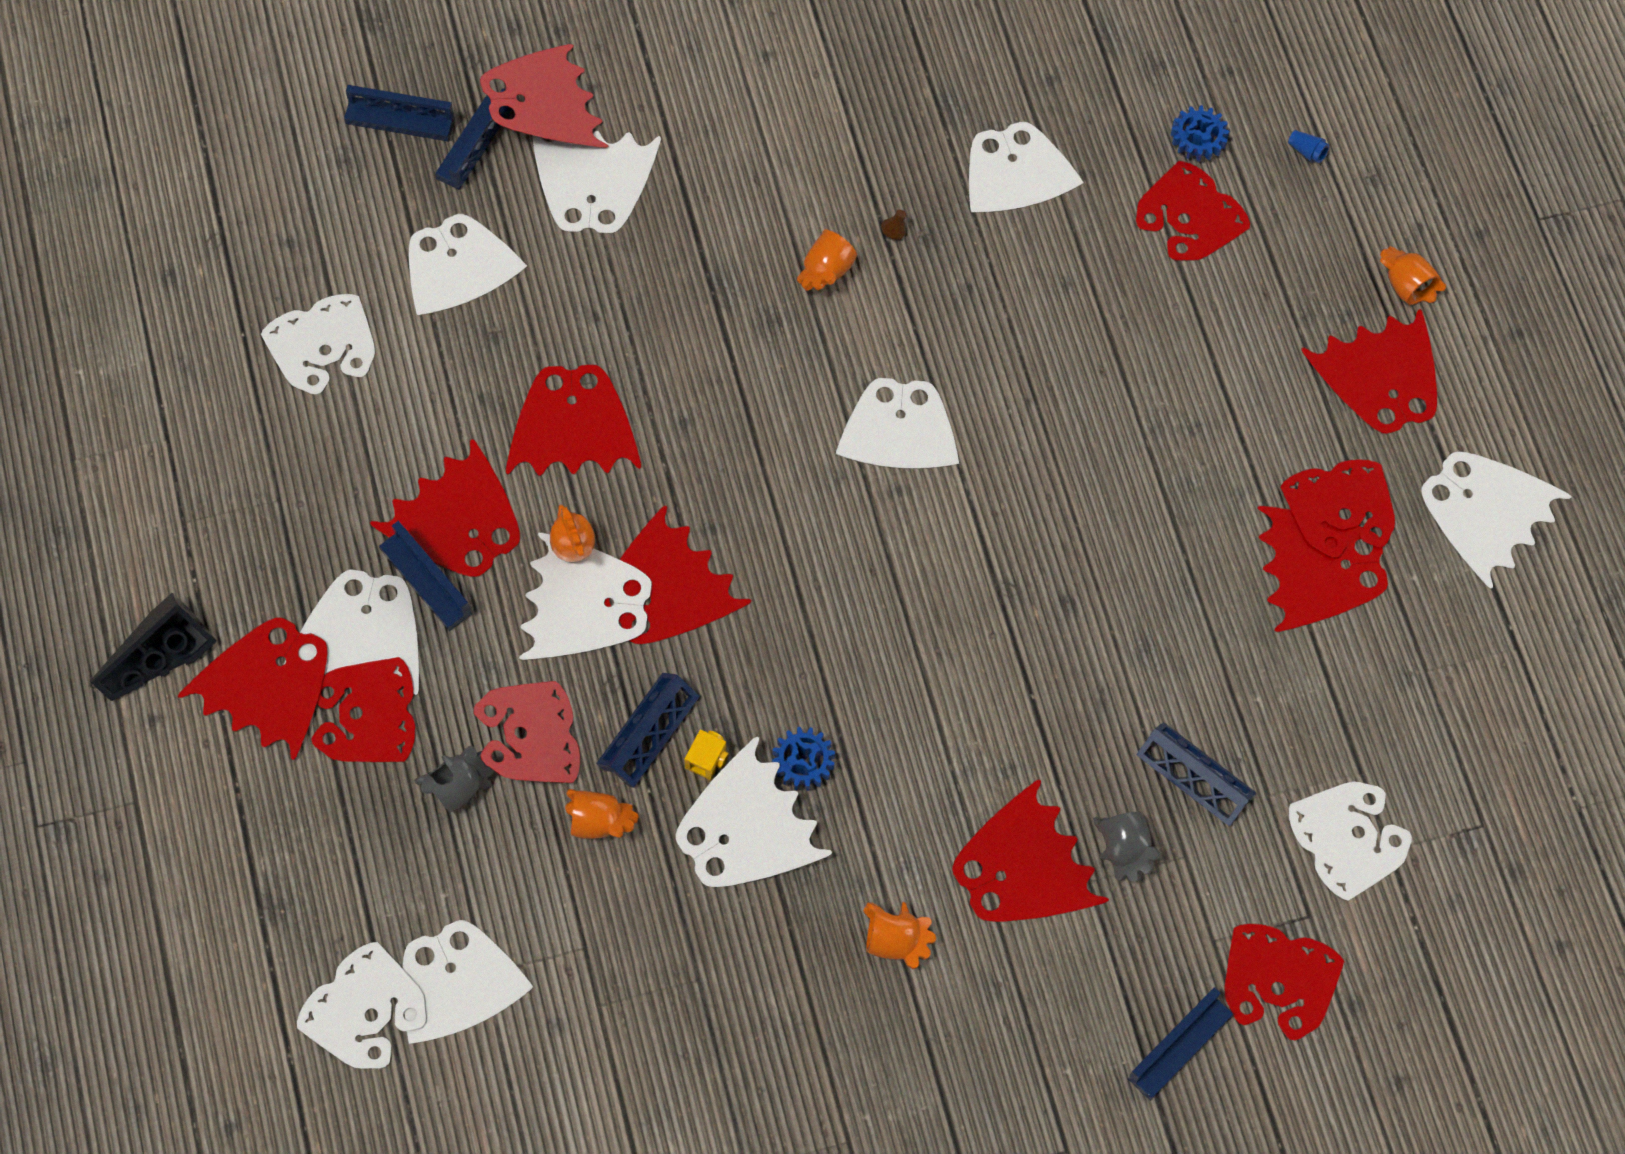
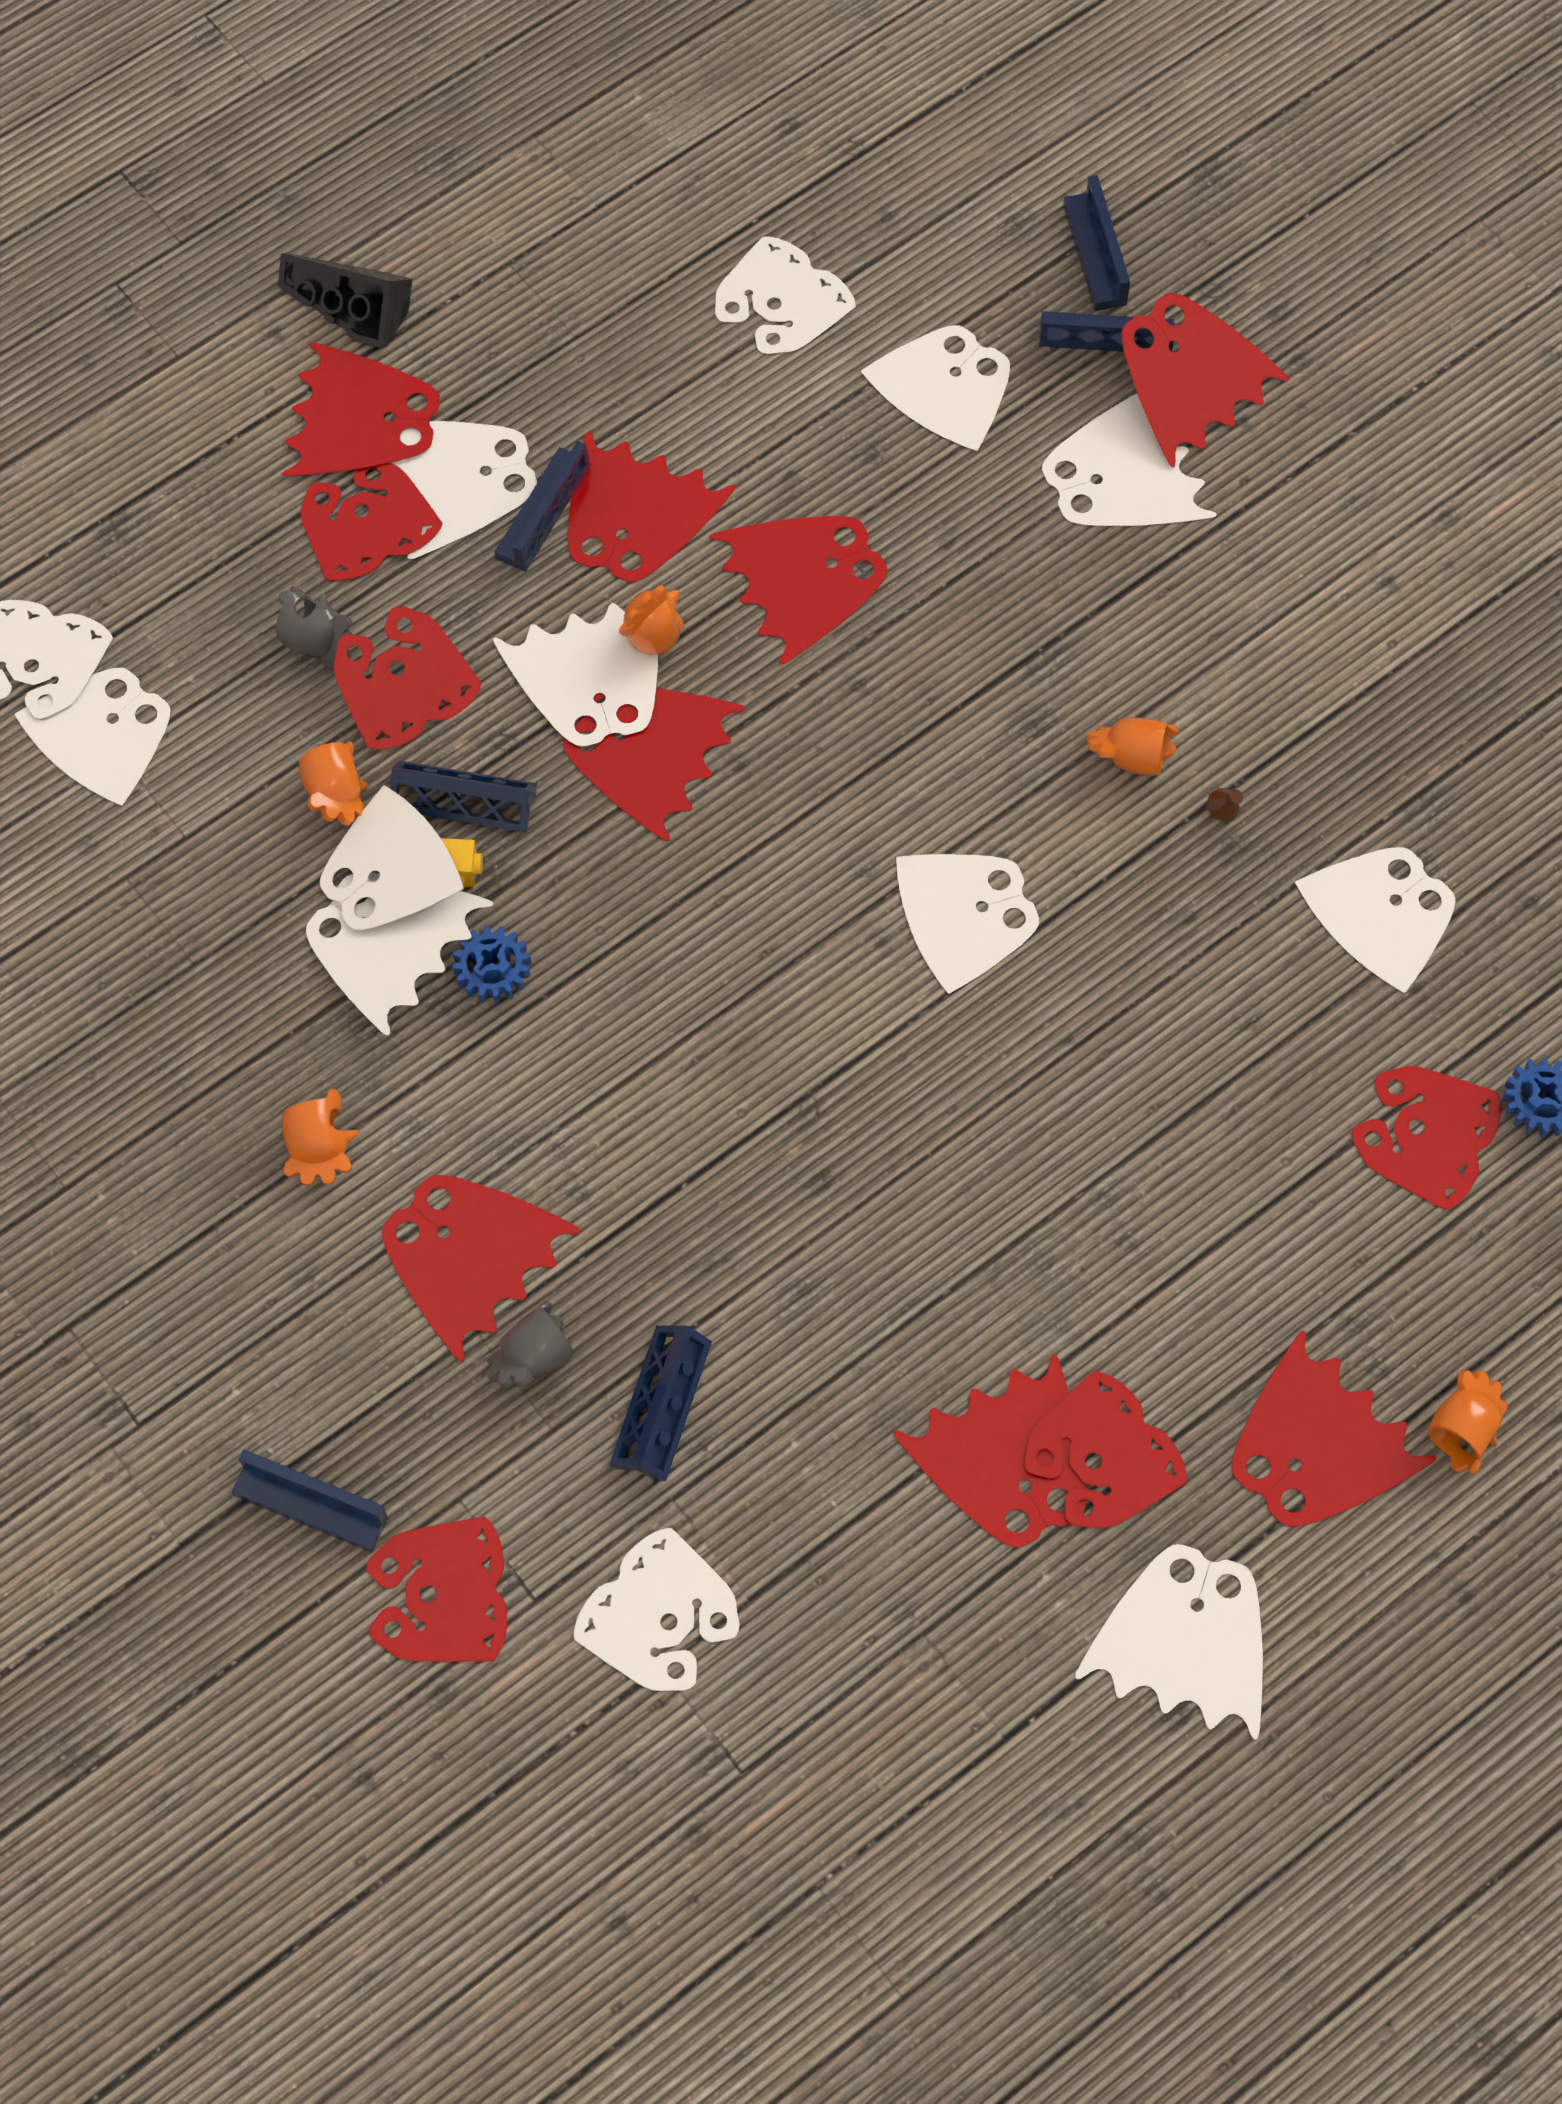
camera: 70 degrees right, 0 degrees up
none -> white piece [320,785,464,930]

